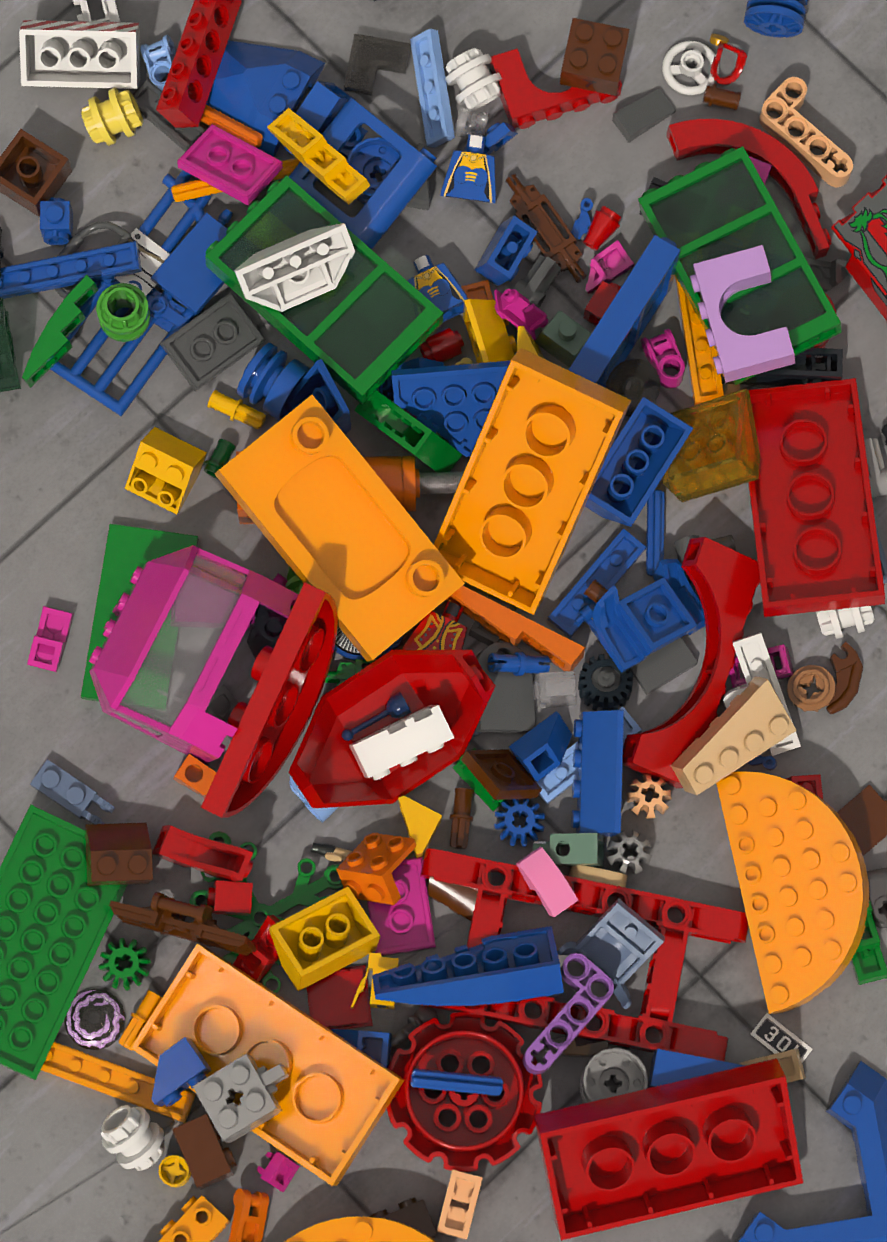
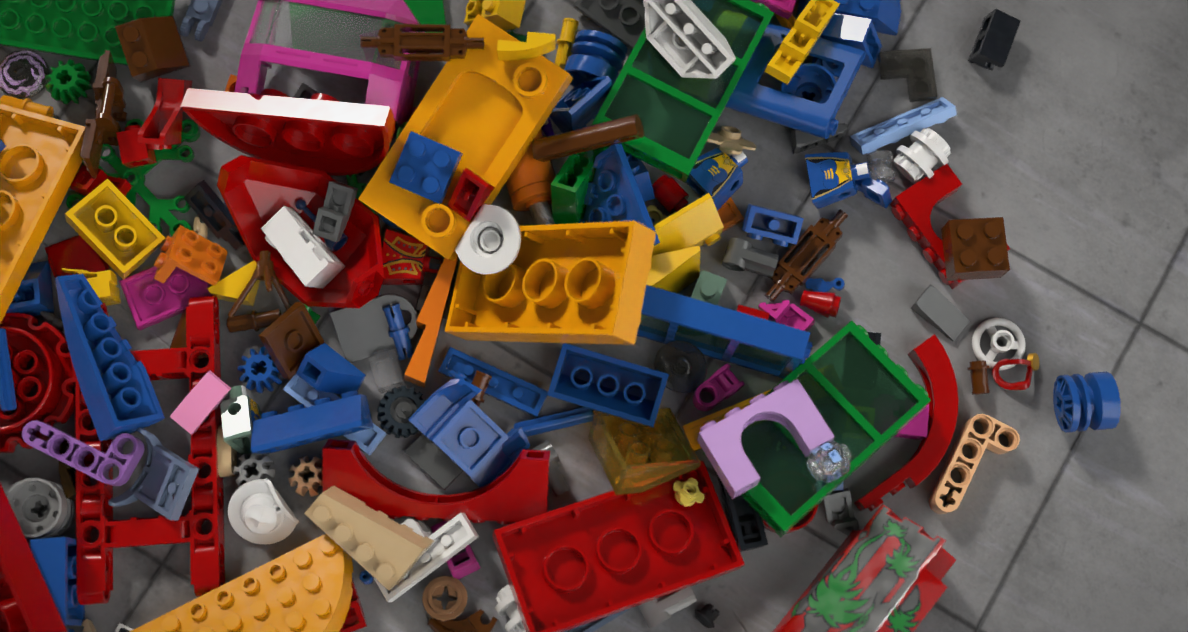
camera: 75 degrees right, 0 degrees up
dark pink hinge [494,289,548,340] -> none
none -> black hinge [184,180,245,251]
none -> reddish brown plant [228,251,291,318]
none -> white hat [228,479,299,545]
none -> dark grey slope [312,180,358,242]
none -> reddish brown piece [360,24,484,61]
none -> blue plate [389,131,463,204]
none -> red slope [447,168,495,222]
none -> white hat [455,204,521,275]
none -> yellow slope [497,32,556,61]
none -> reddish brown brick [532,114,645,162]
none -> light yellow plate [673,478,704,507]
none -> tan plate [707,126,756,155]
none -> clear head [807,440,852,483]

